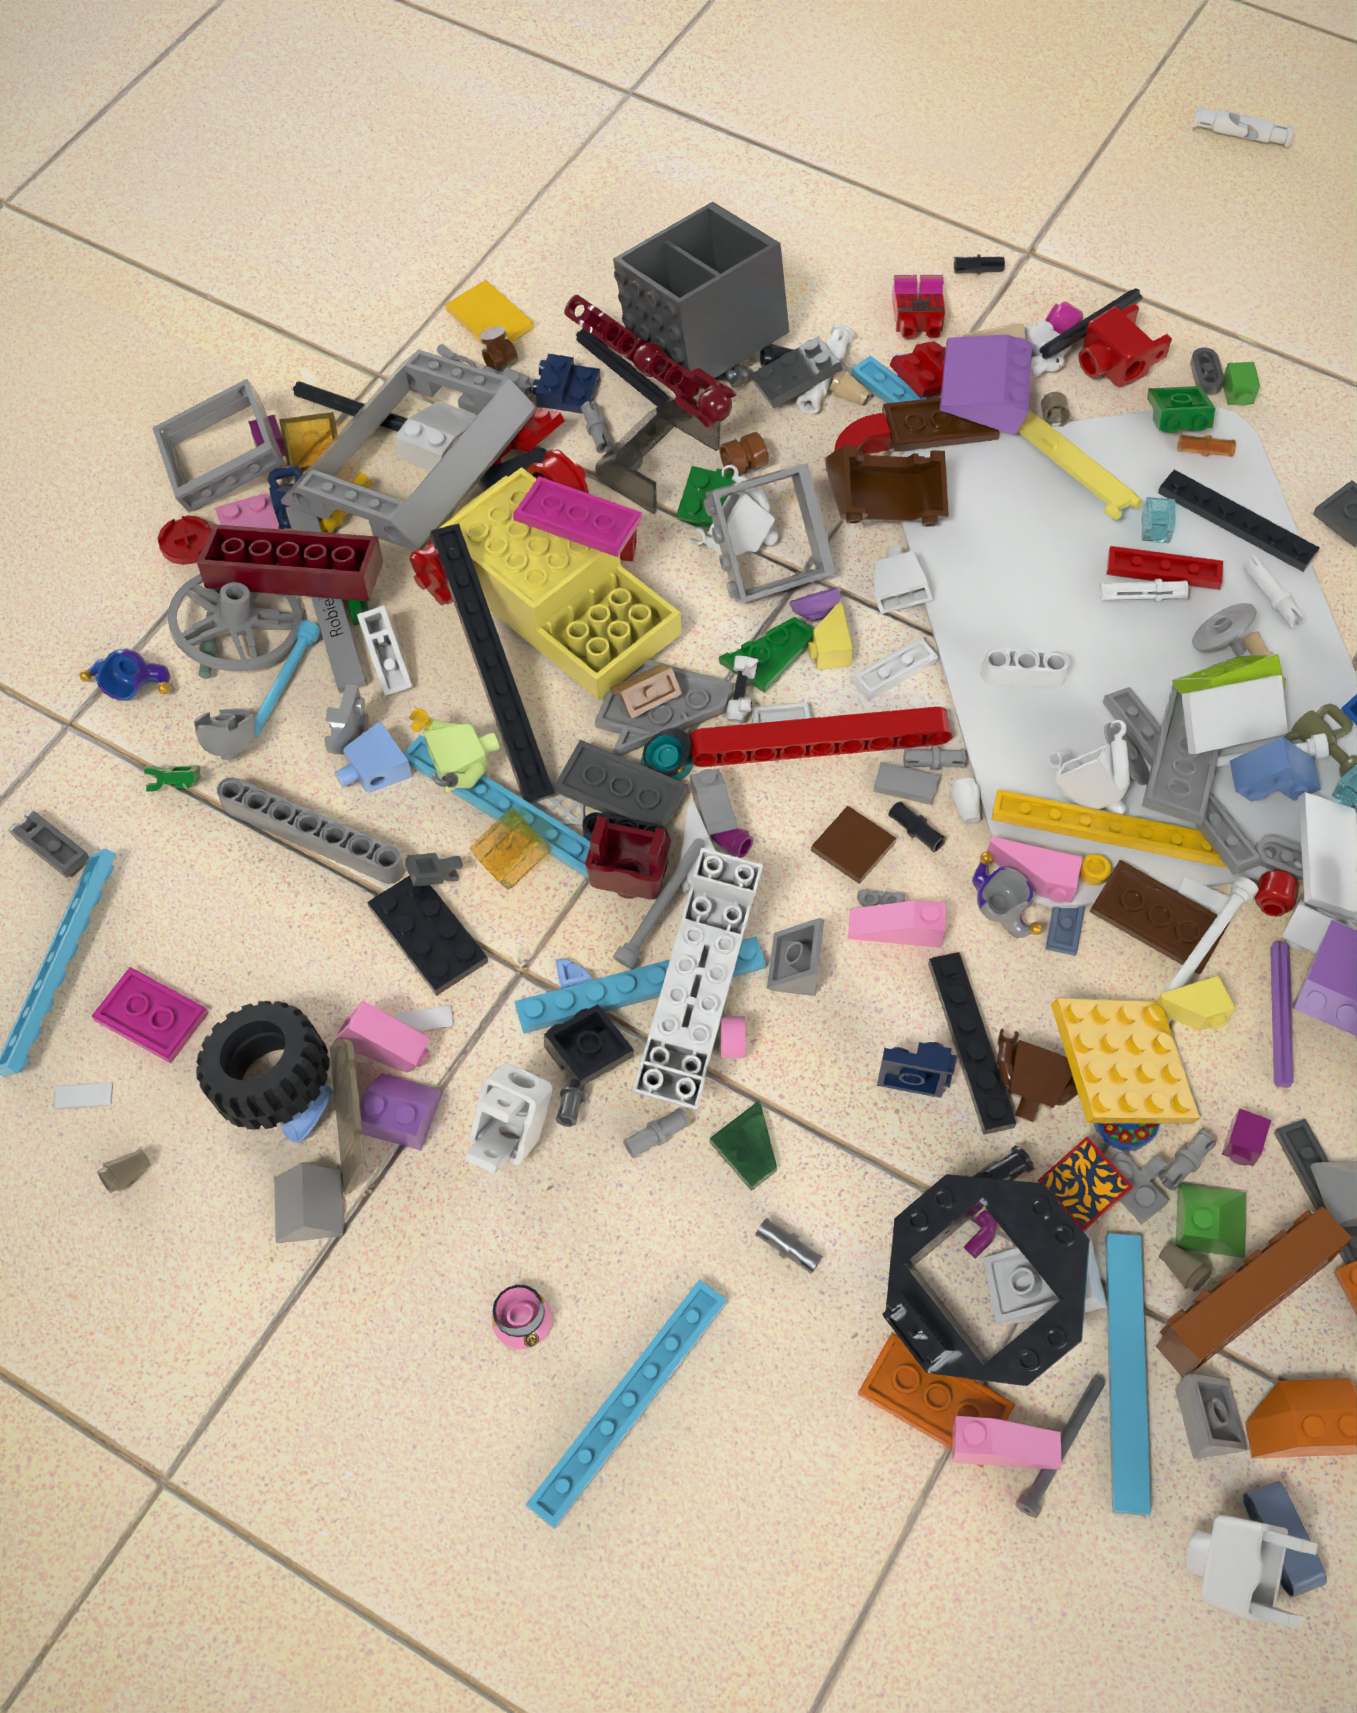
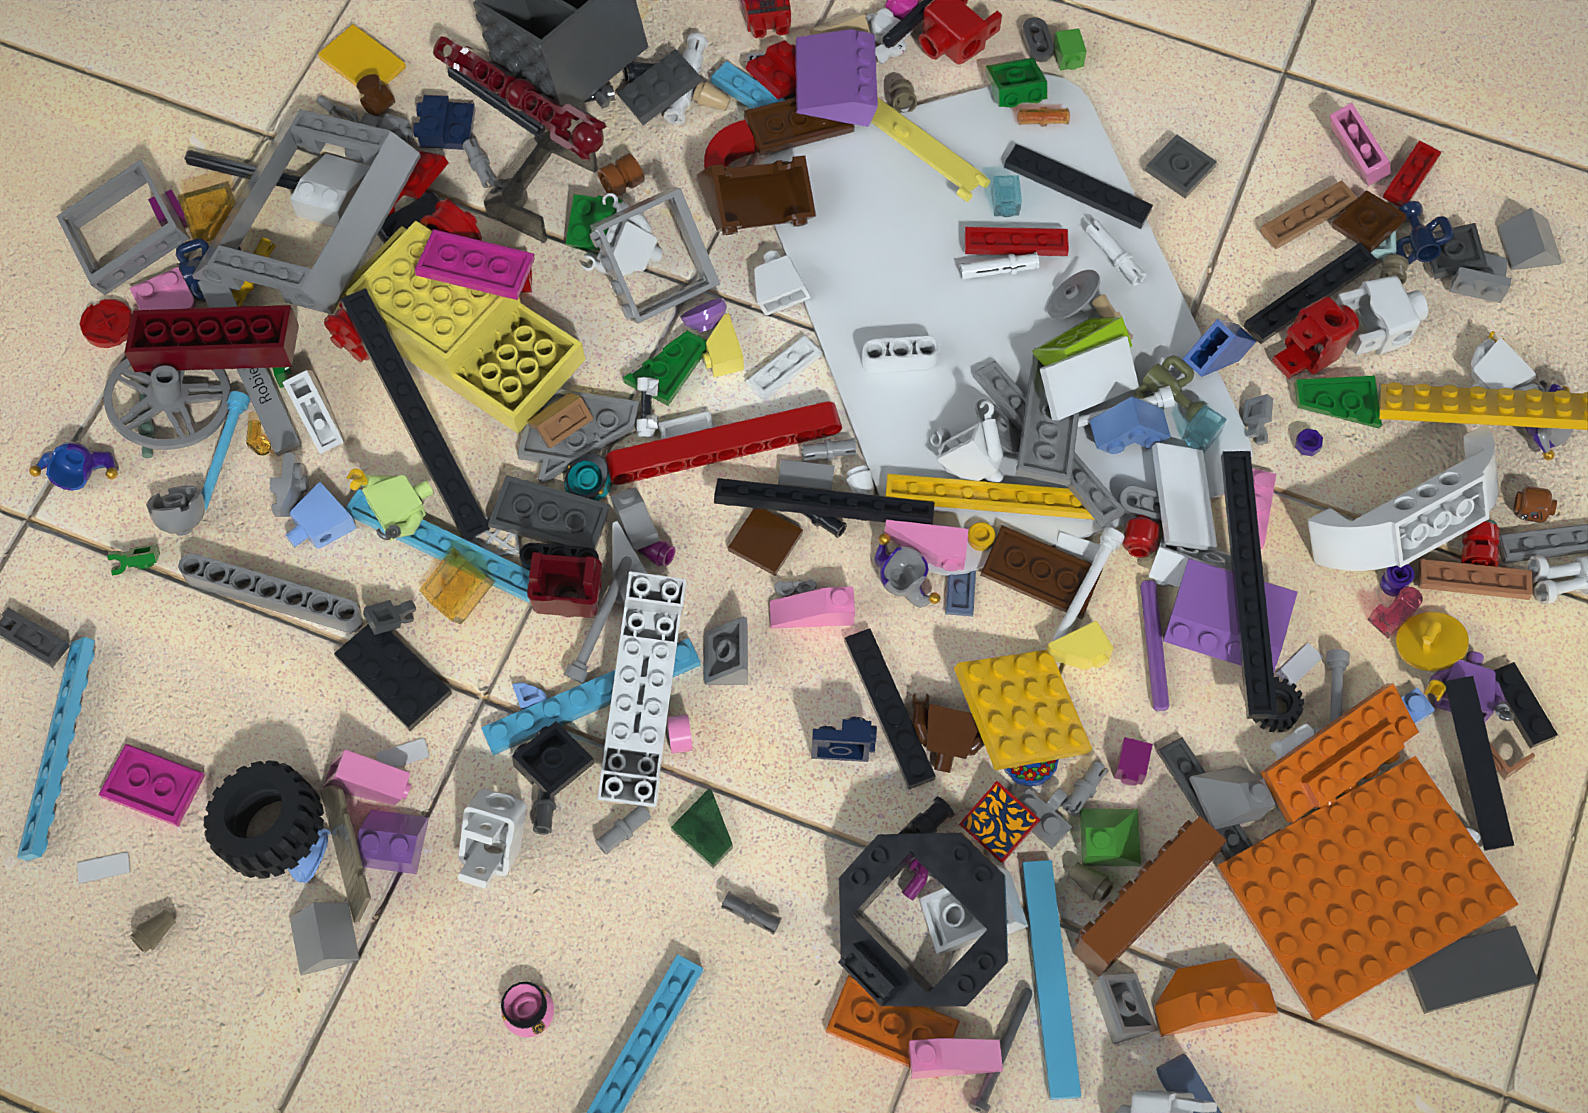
camera: 10 degrees left, 5 degrees up
none -> clear yellow arm [246,420,271,456]
none -> black plate [714,478,935,525]

